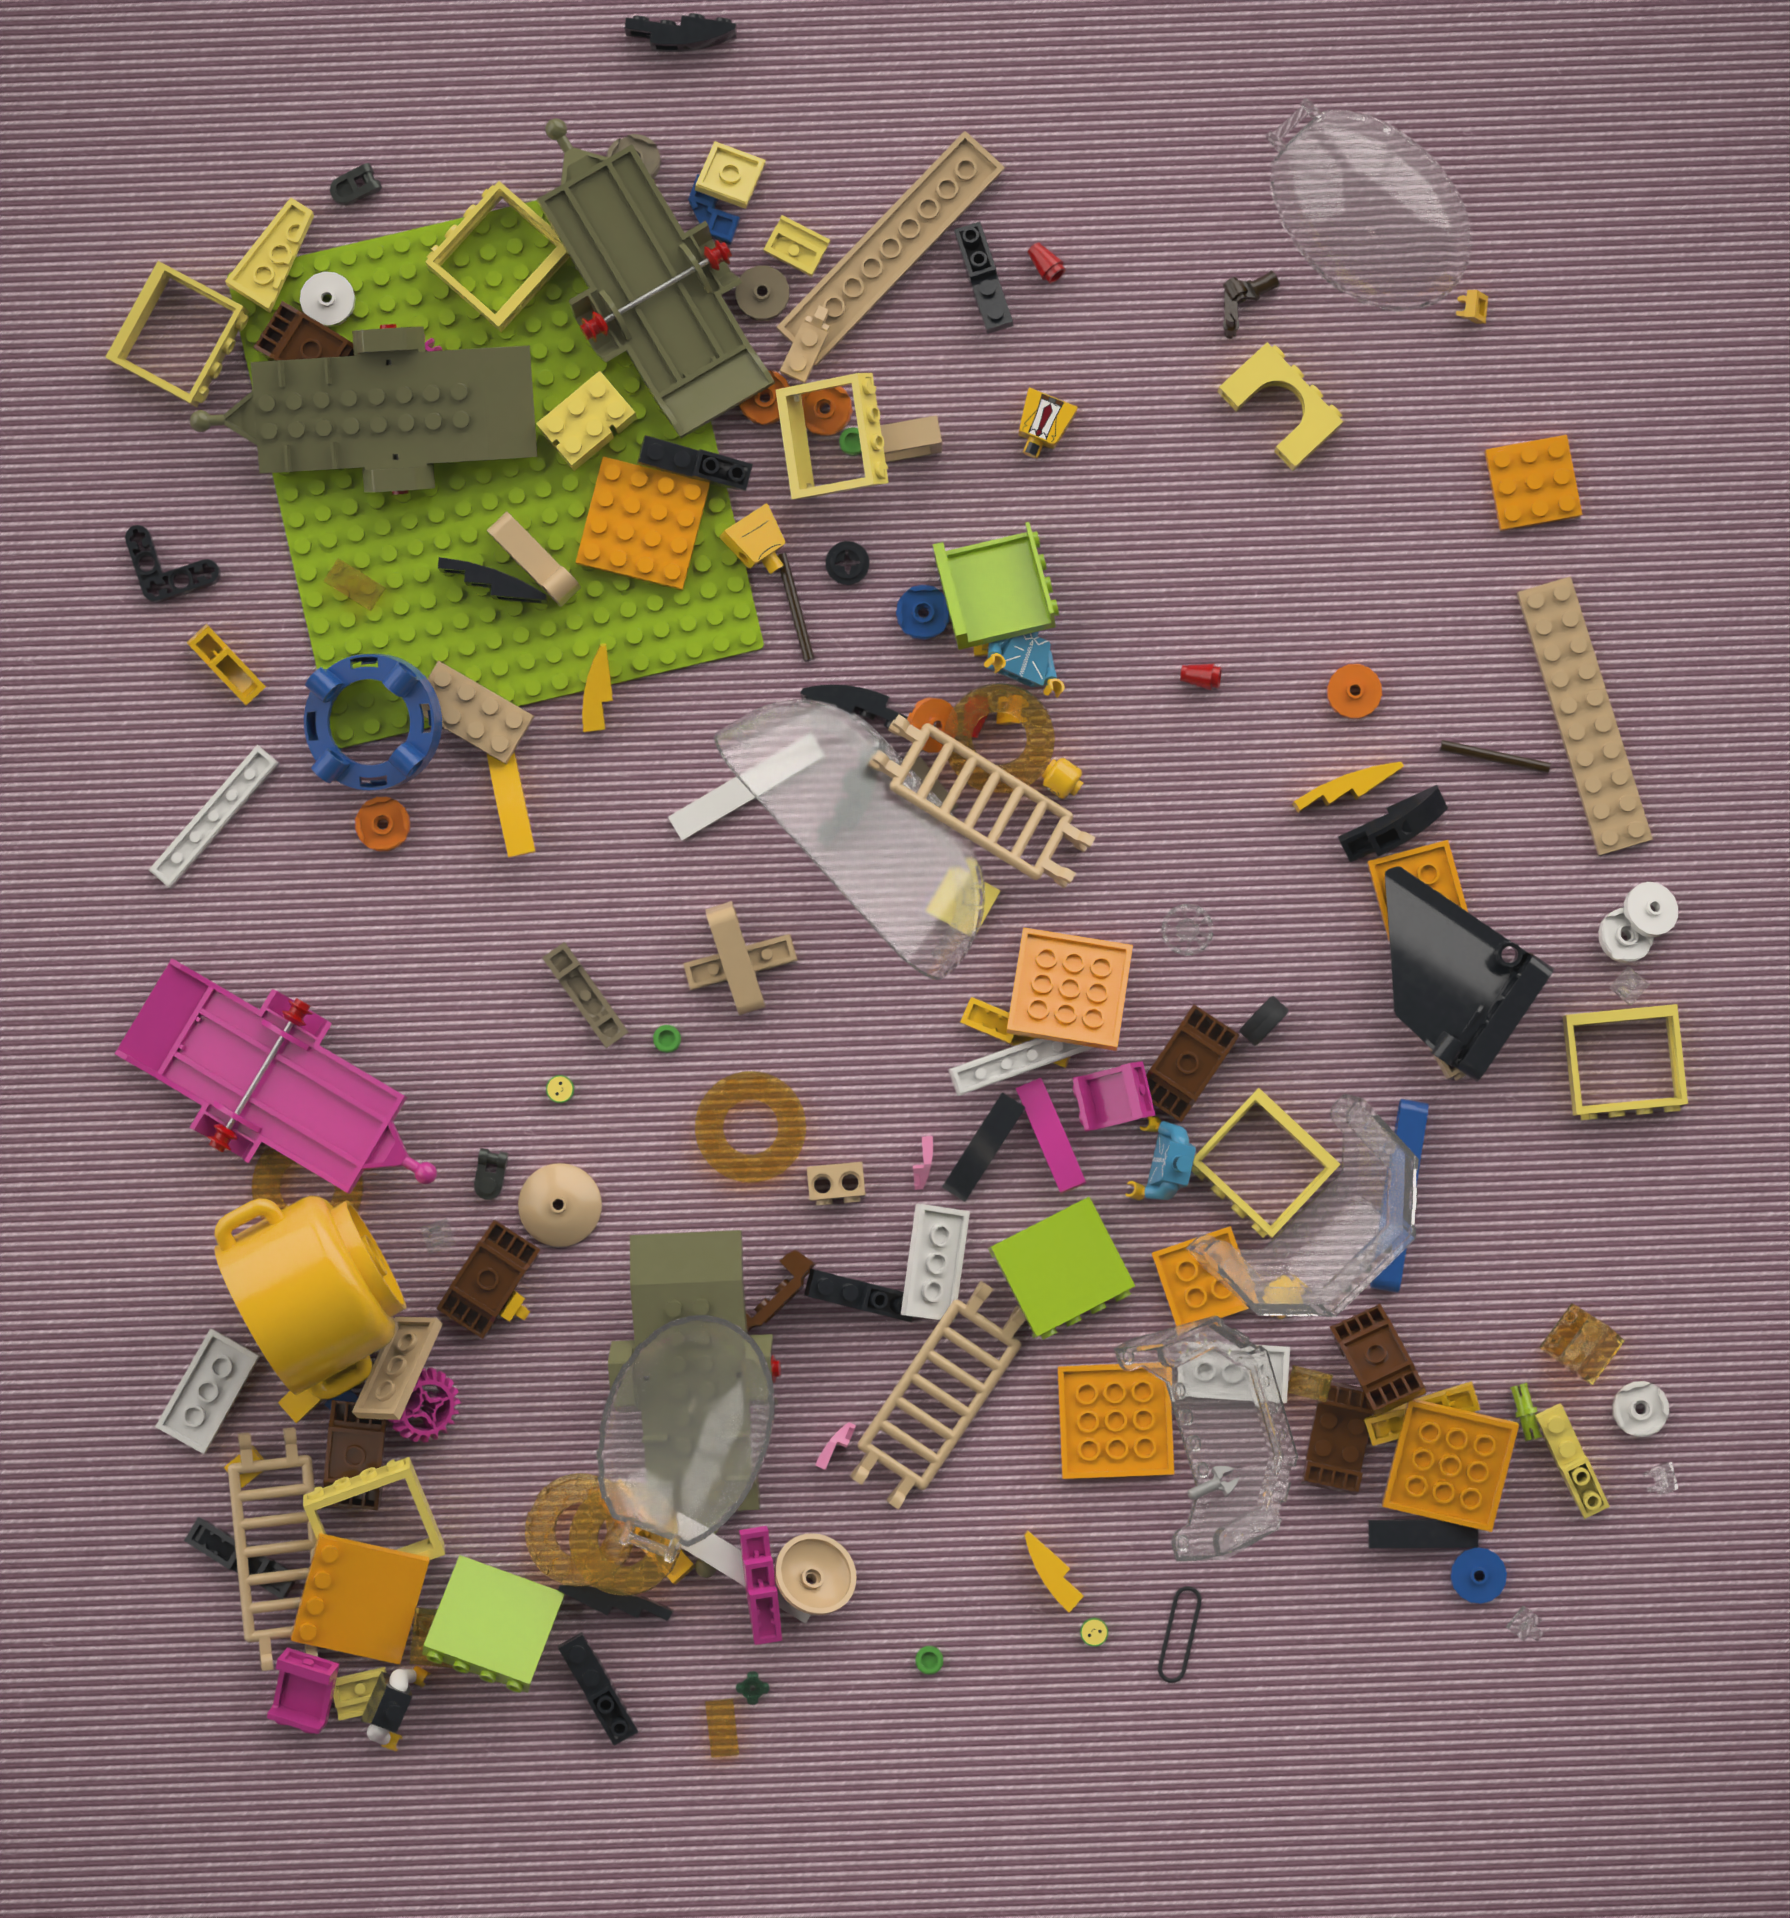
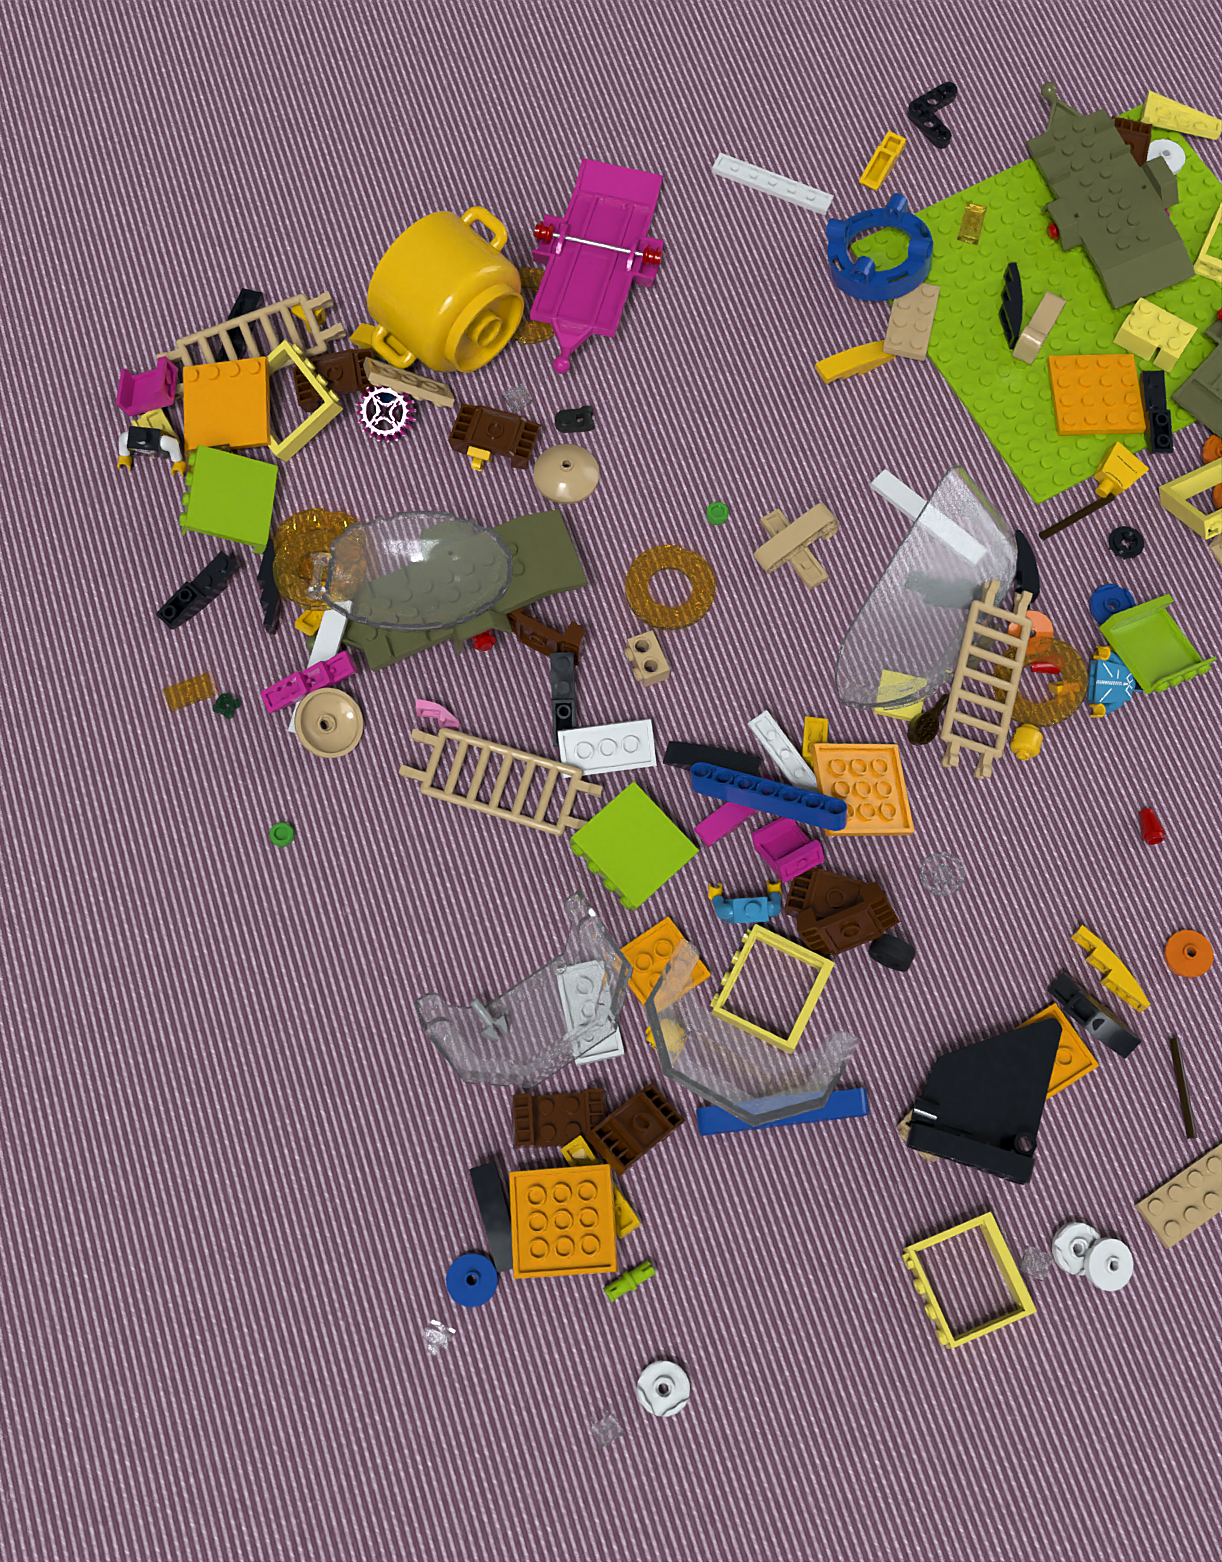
camera: 65 degrees right, 15 degrees down
light yellow window [106,261,249,408] -> none
white plate [155,1329,260,1454] -> none
orange plate [355,797,411,852] -> none
dark tan slope [542,942,629,1048] -> none
light yellow tile [546,1075,574,1103] -> none
yellow slope [582,643,613,732] -> none
bright pink slope [913,1136,933,1190] -> none
yellow slope [1024,1530,1084,1613] -> none
light orange plate [1057,1362,1174,1479] -> none
light yellow tile [1080,1618,1108,1646] -> none
black piece [1158,1586,1201,1683] -> none
clear yellow plate [1288,1365,1333,1402] -> none
light yellow slope [1535,1403,1610,1519] -> none
clear yellow slope [1539,1303,1625,1385] -> none
none -> blue beam [690,762,847,831]
none -> reddish brown plate [796,882,900,956]
none -> dark brown piece [907,694,949,746]

